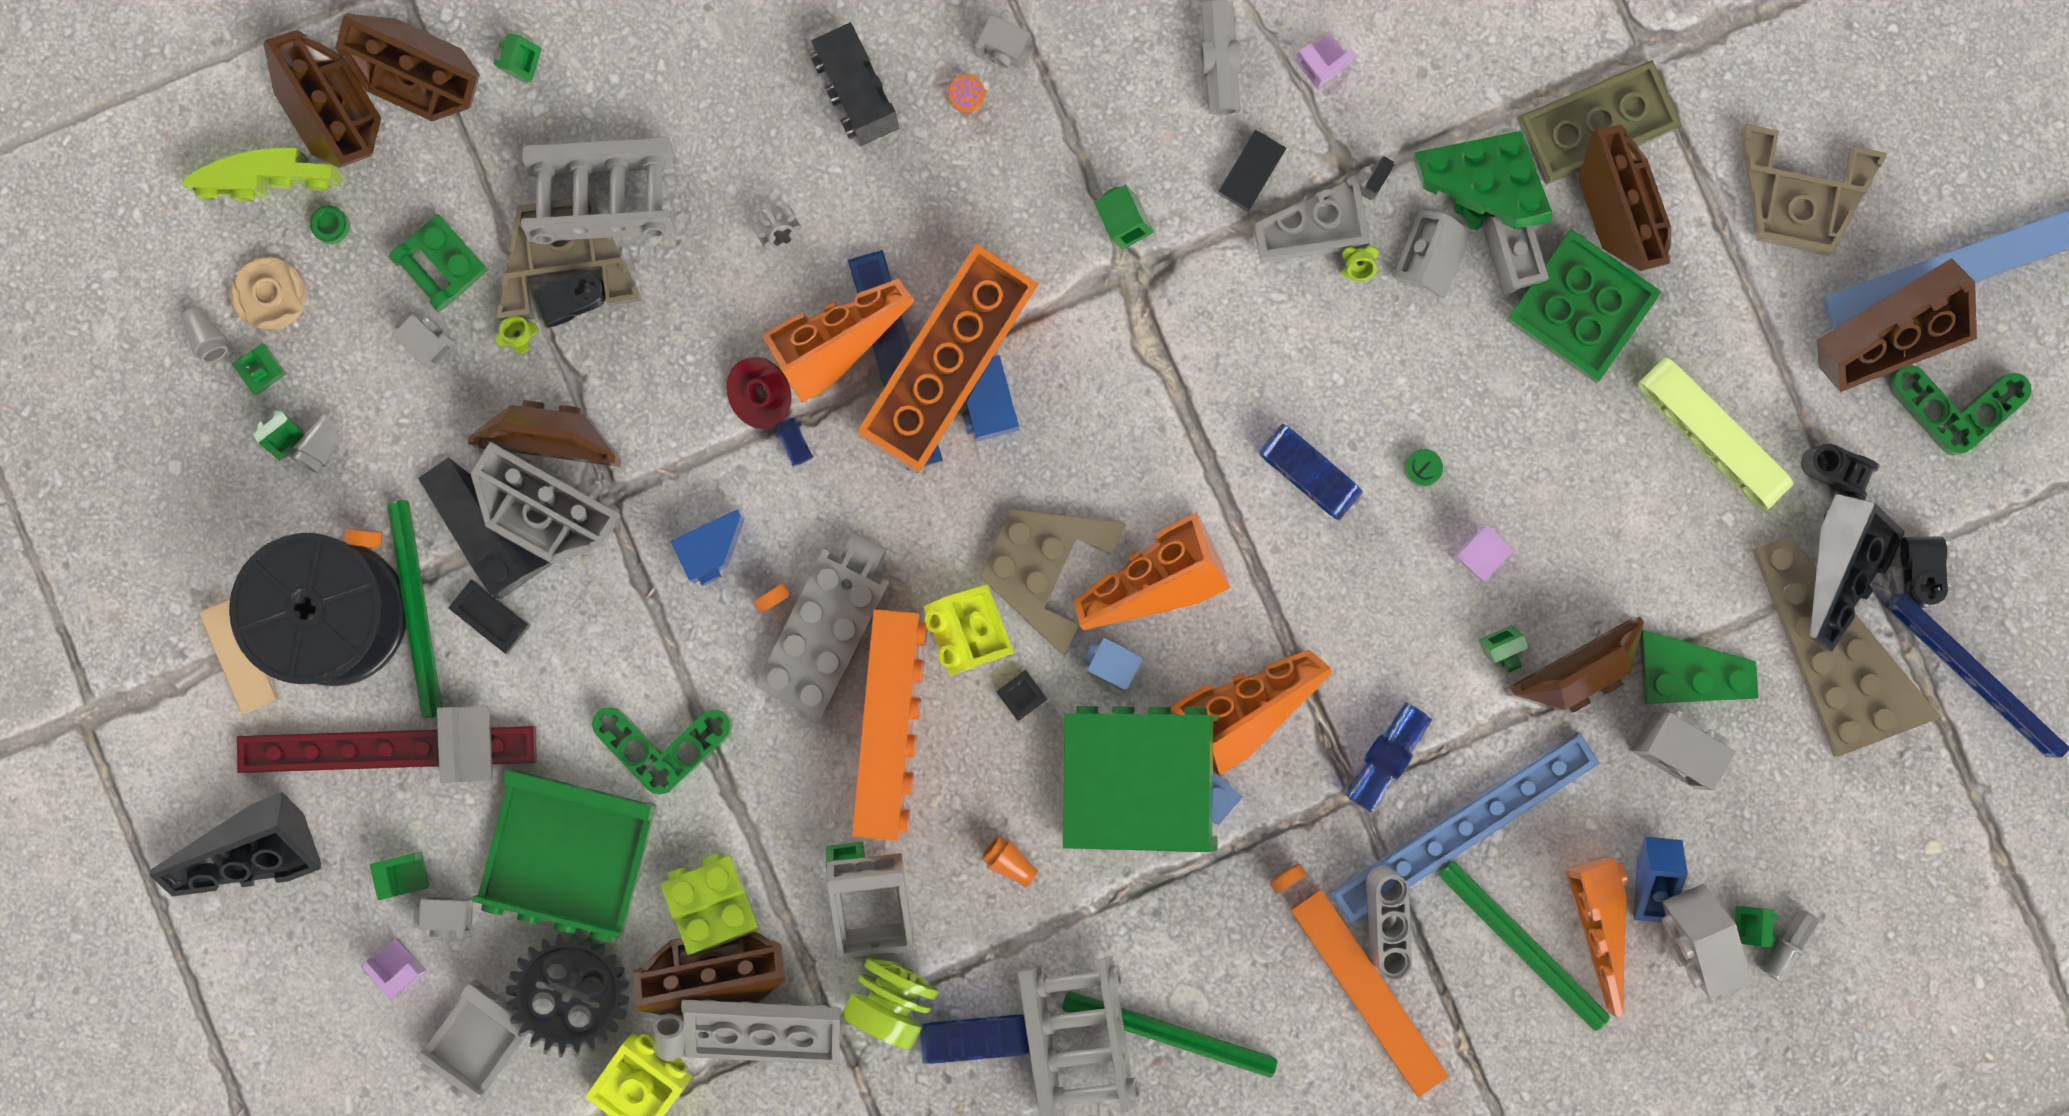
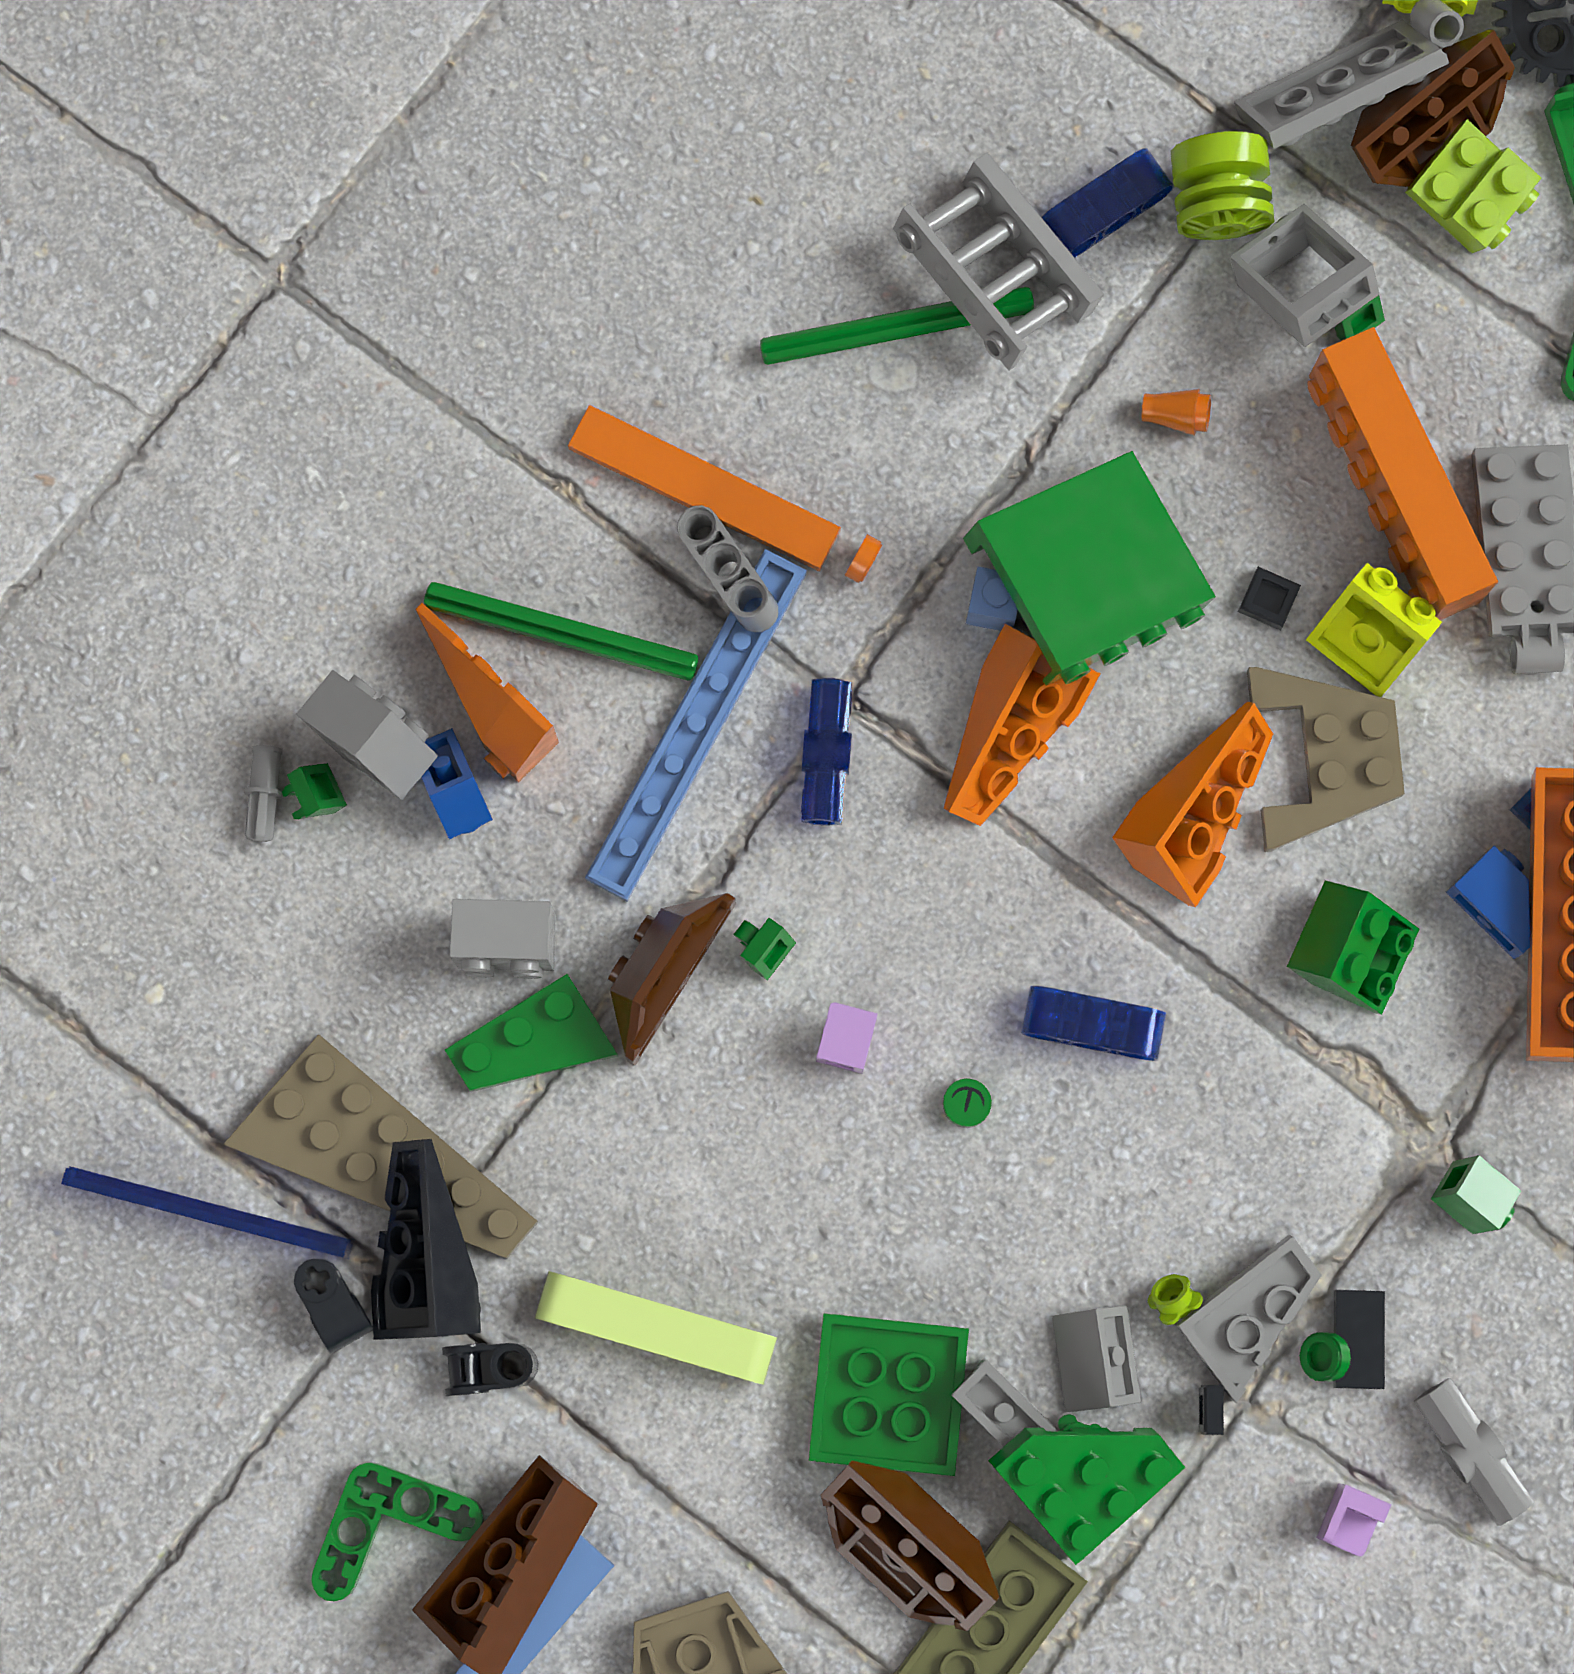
camera: 150 degrees right, 5 degrees down
medium blue brick [1083,638,1143,692] -> none
none -> green slope [1287,880,1420,1015]
none -> green tile [1299,1332,1351,1382]

